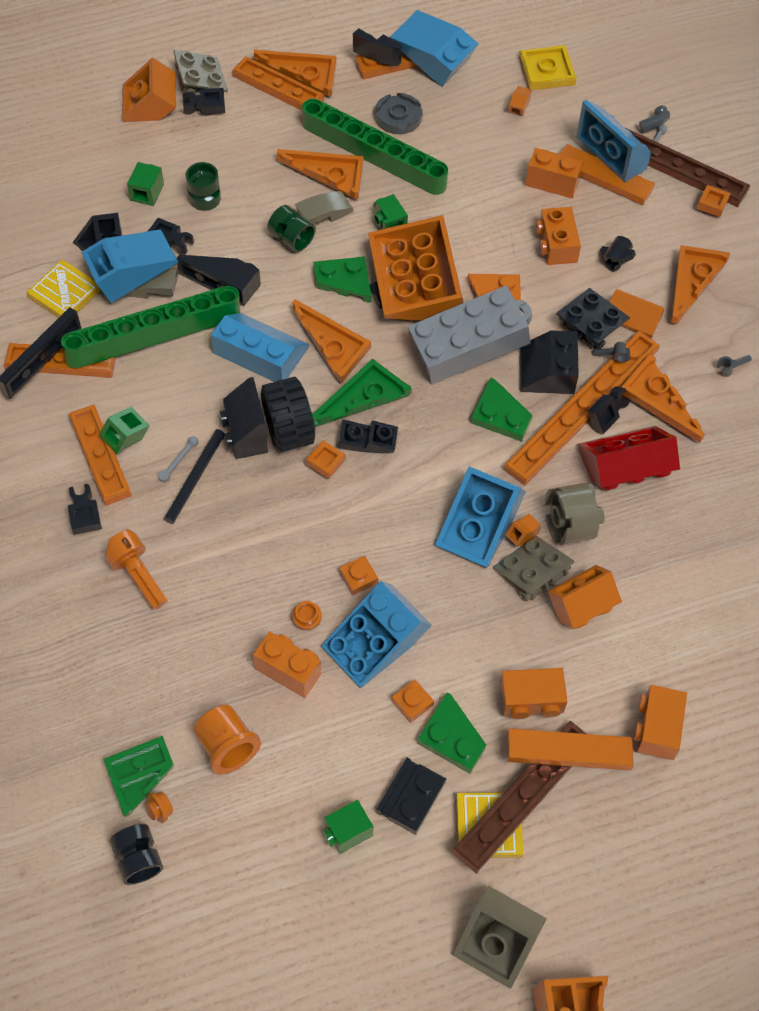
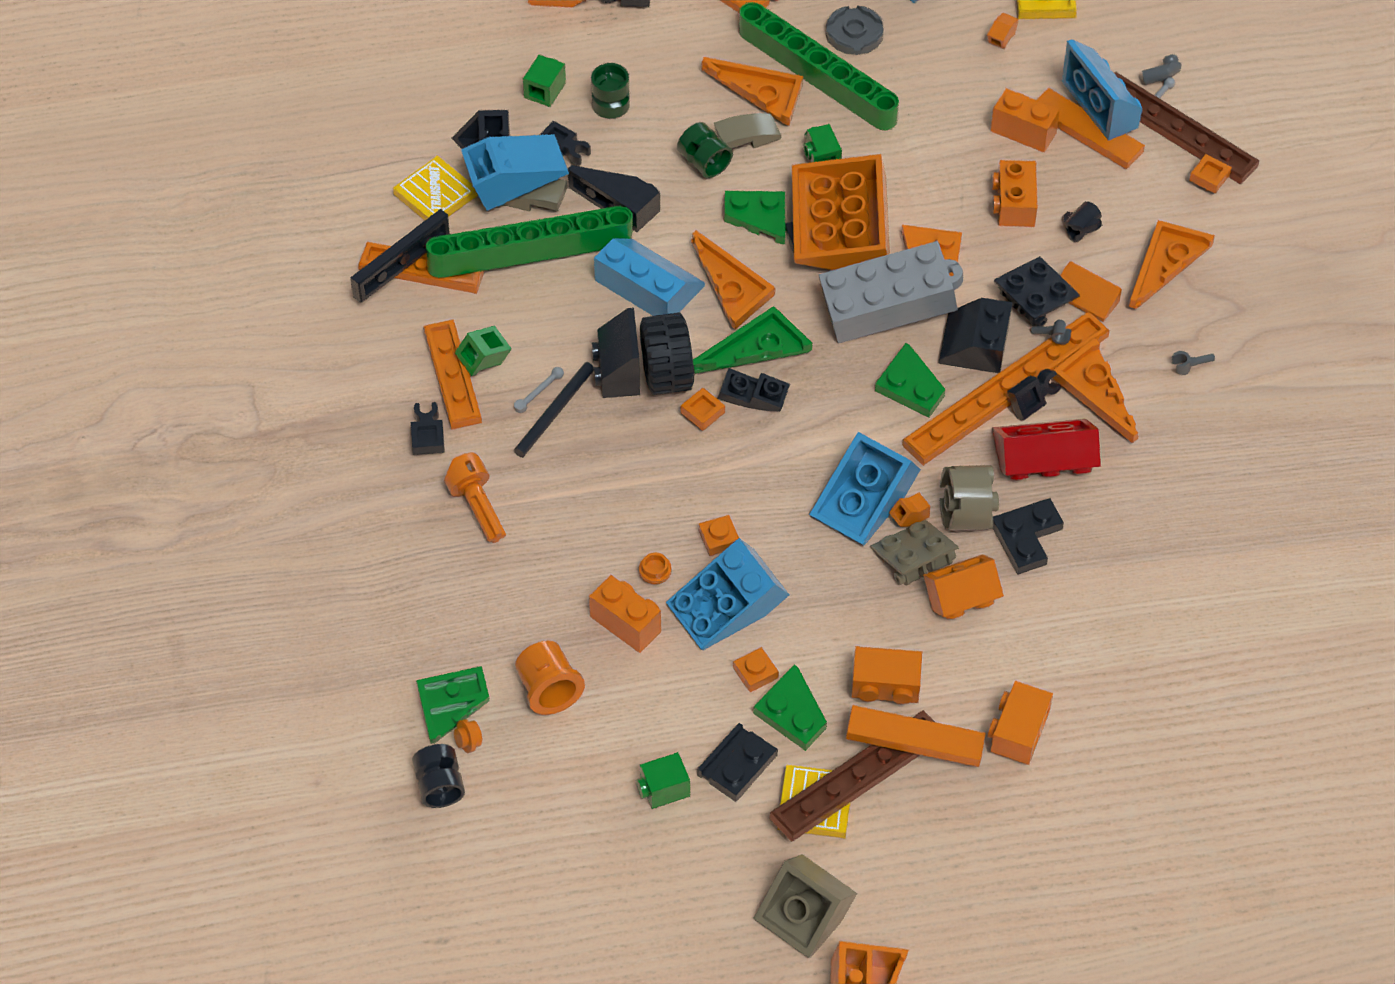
camera: 10 degrees right, 5 degrees down
none -> black plate [992,498,1064,575]

